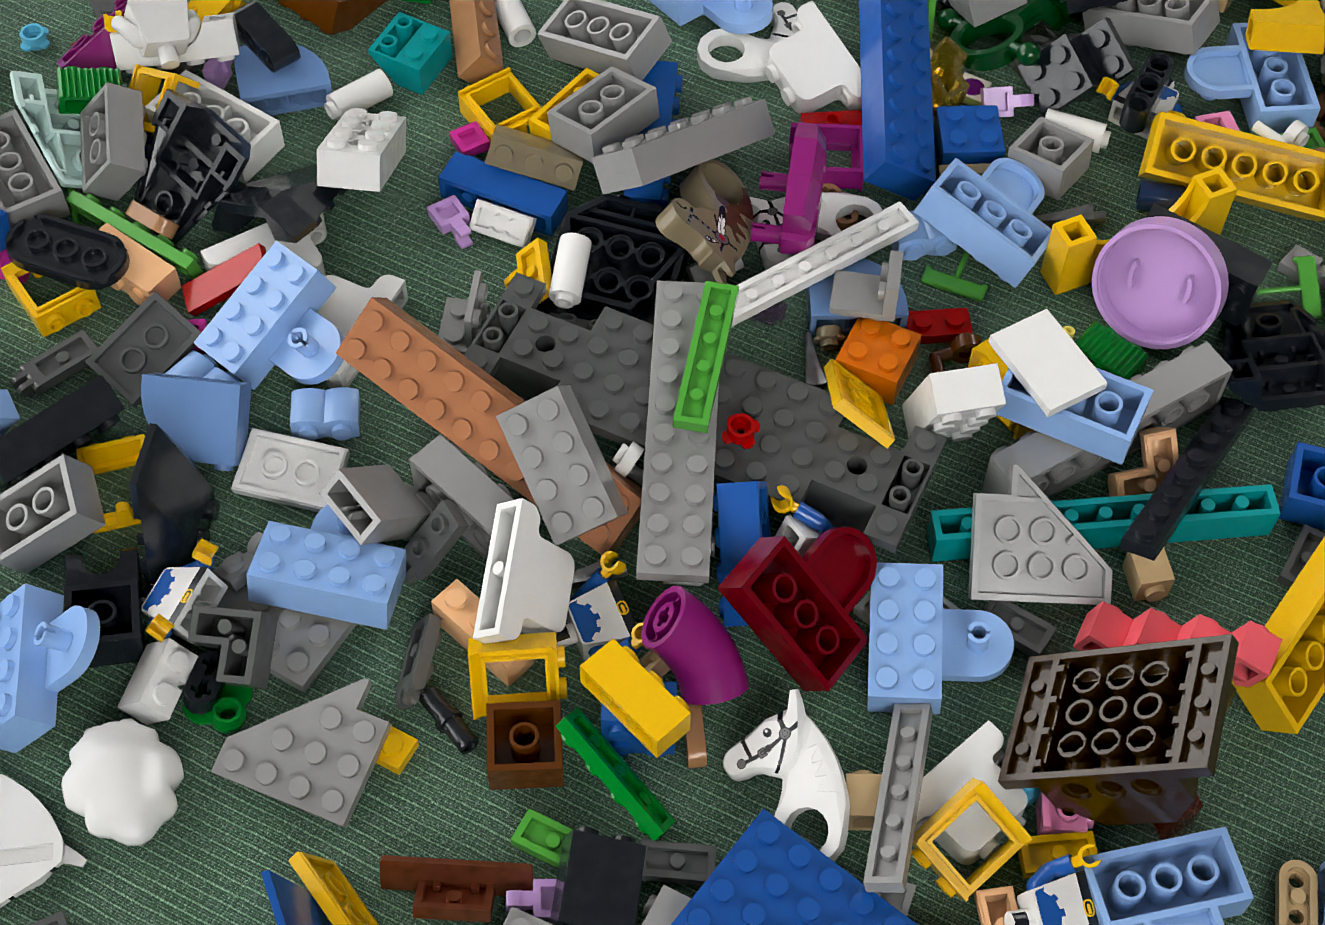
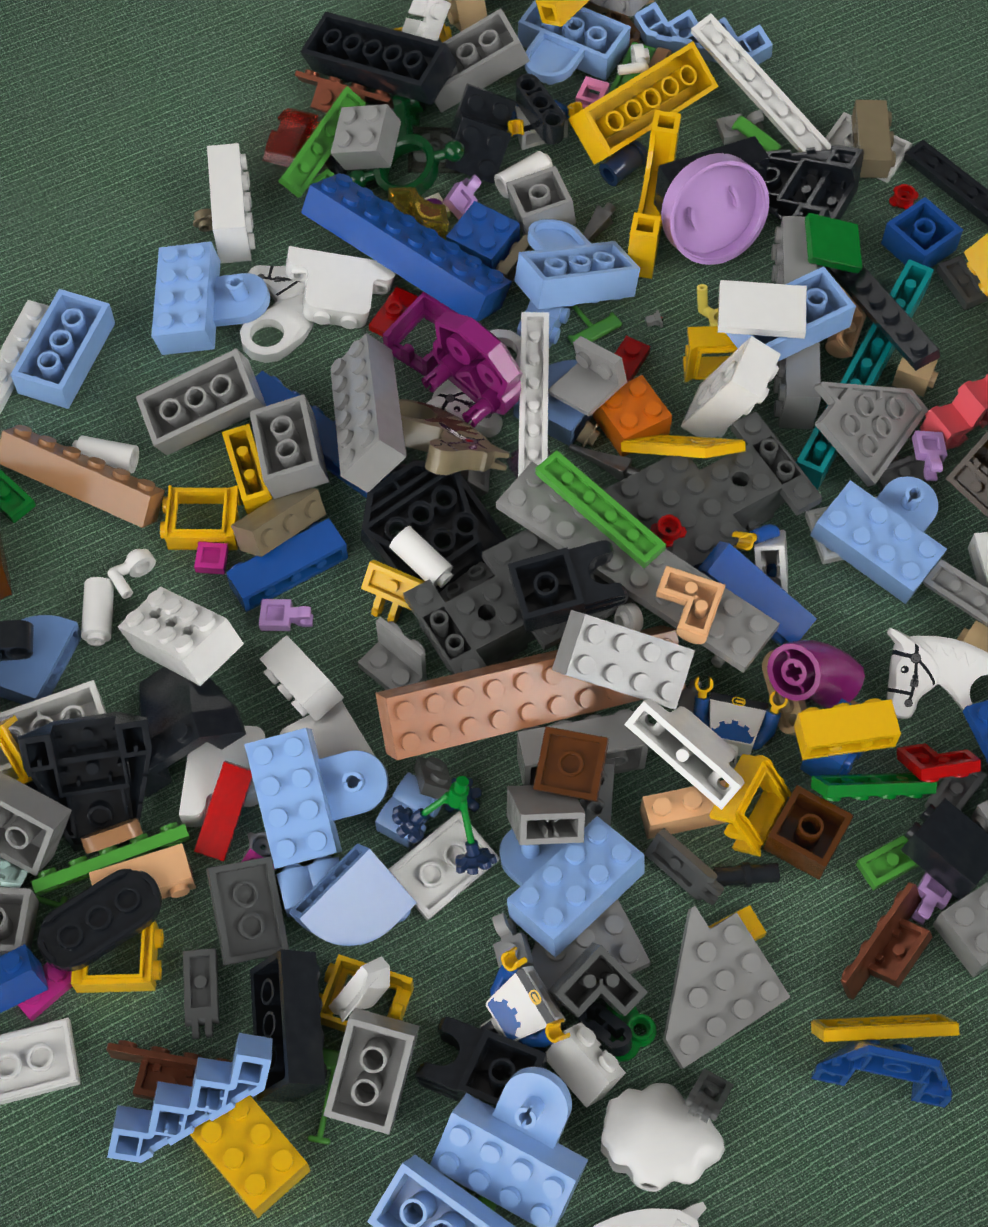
camera: 55 degrees left, 5 degrees up
black wedge [129,423,220,585] -> none
teal slope [368,12,453,95] -> none
white plate [469,199,537,248] -> none
dark red brick [717,527,877,692] -> none
reddish brown plate [929,332,982,373] -> none
green brick [1075,321,1149,380] -> none
none -> white plate [108,549,156,599]
none -> white brick [260,635,344,722]
none -> white slope [329,956,390,1022]
none -> dark blue plant [392,776,497,875]
none -> dark grey plate [414,756,452,799]
none -> black brick [508,540,629,633]
none -> reddish brown plate [533,726,610,802]
none -> light grey piece [645,310,663,328]
none -> light nougat brick [656,566,726,644]
none -> dark grey hinge [684,1068,734,1123]
none -> green tile [805,213,862,274]
none -> red plate [897,743,981,783]
none -> lavender plate [912,430,947,481]

